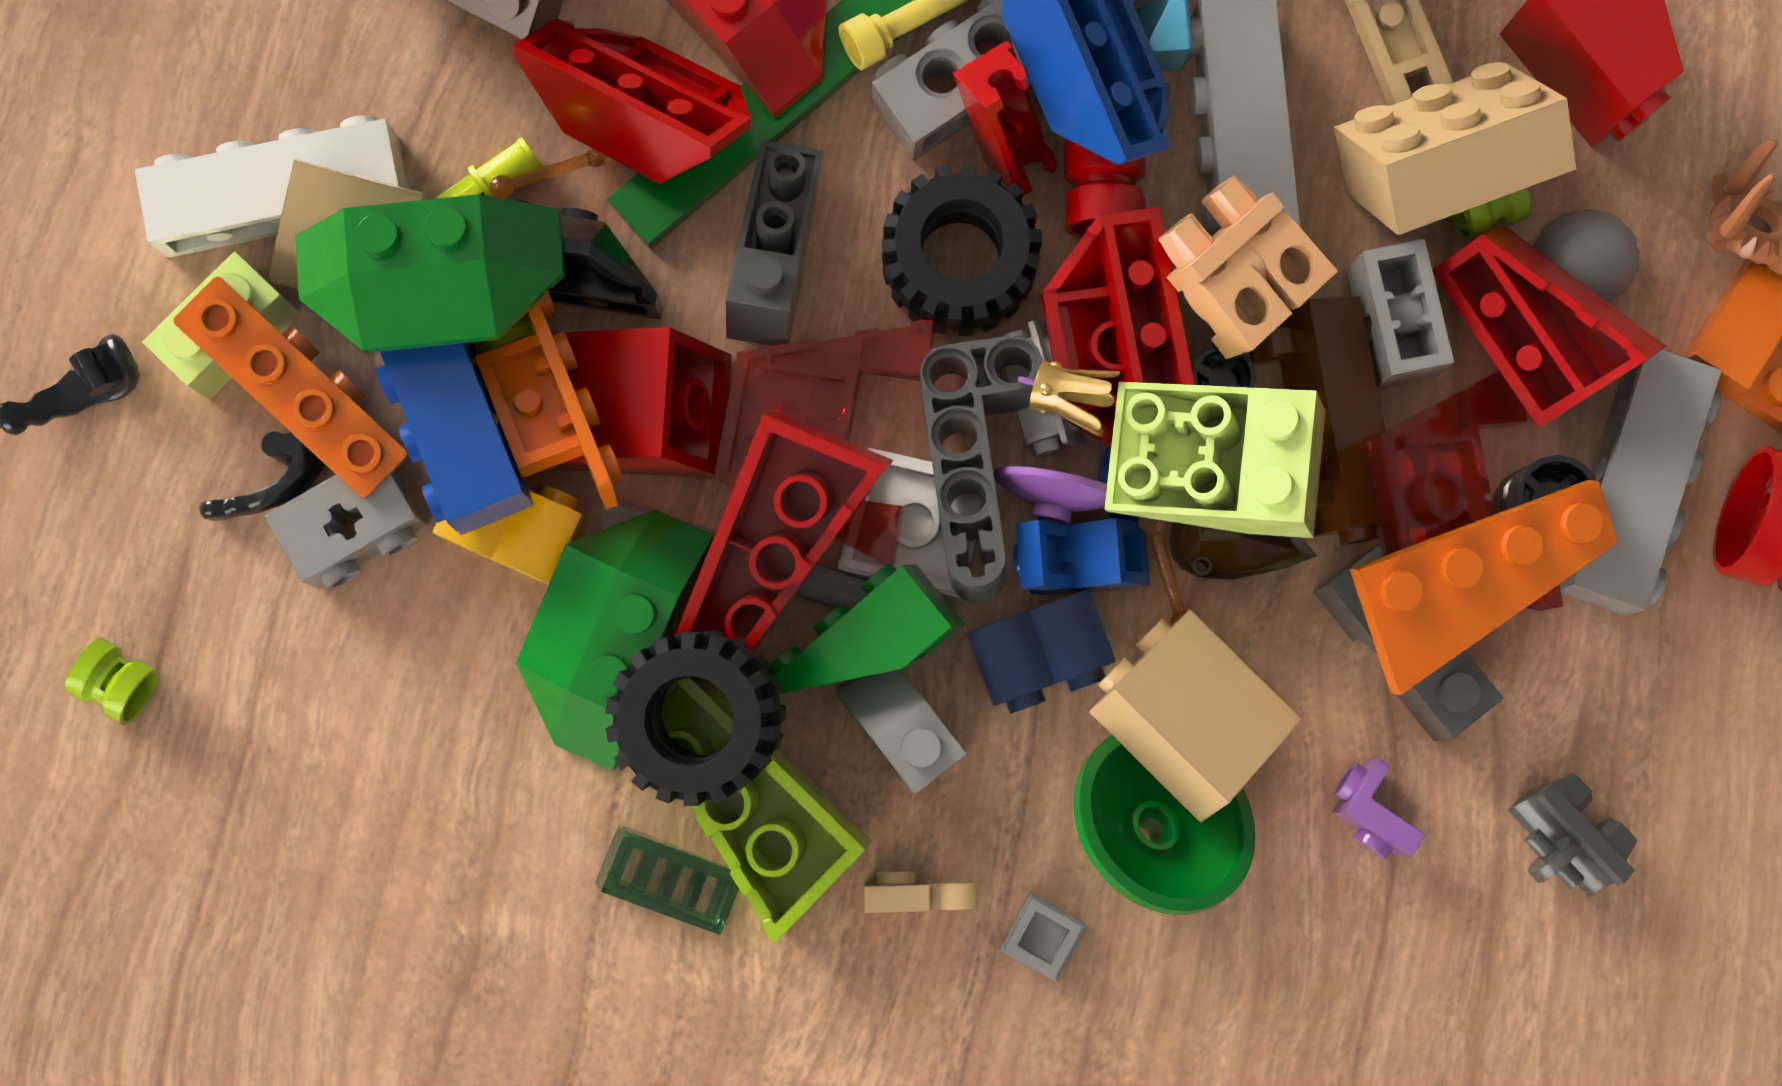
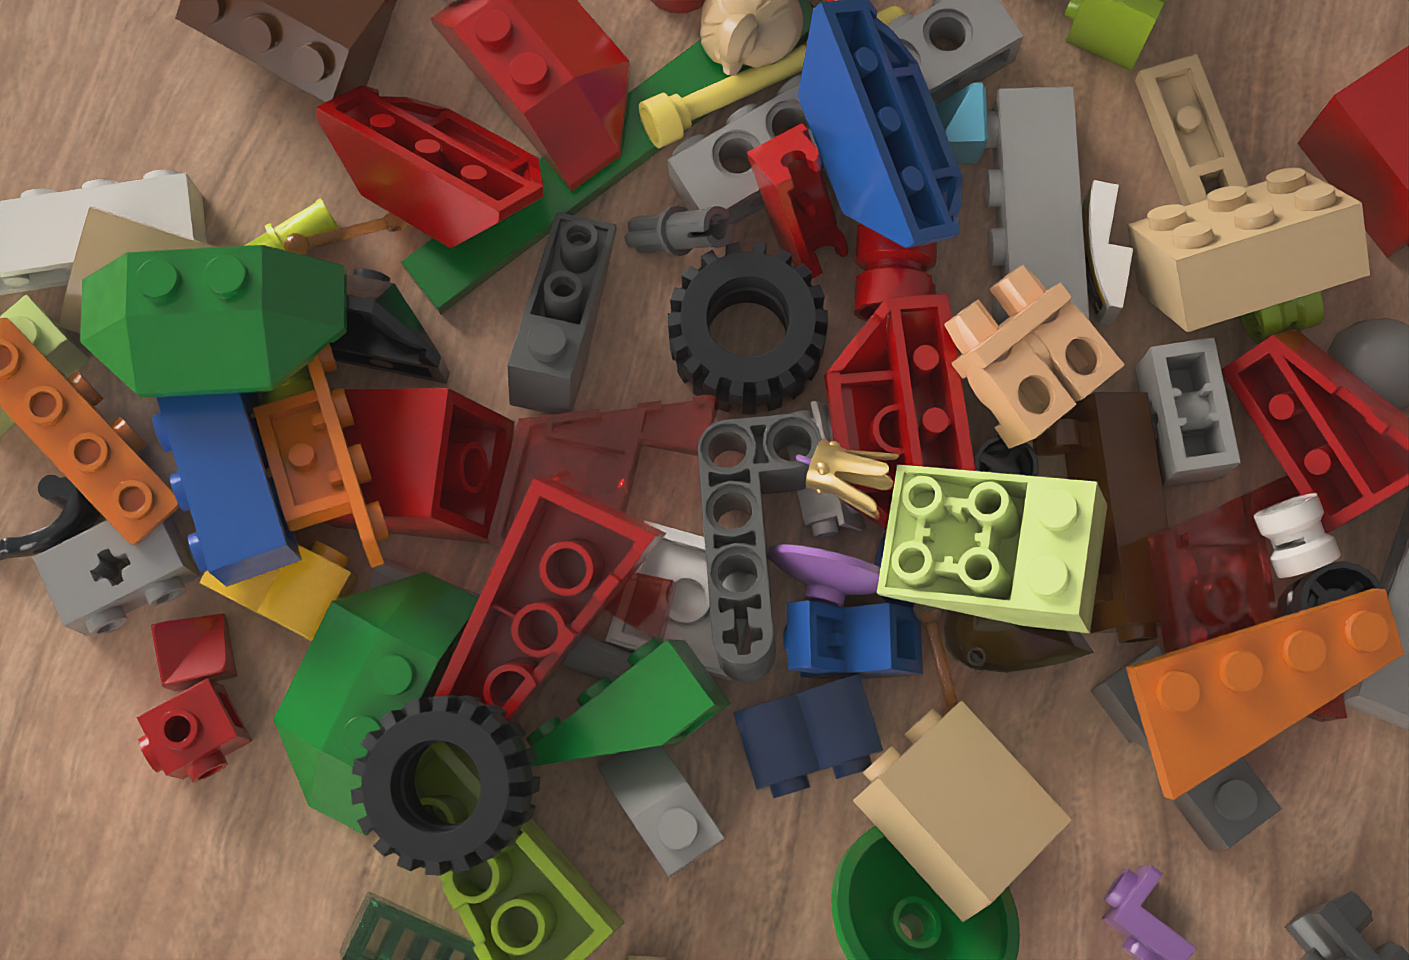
camera: 10 degrees right, 5 degrees down
none -> red brick [136,678,252,783]
none -> red slope [151,613,238,691]
none -> dark grey axle [624,206,733,256]
none -> white slope [1082,180,1133,326]
none -> white wheel [1254,493,1341,578]

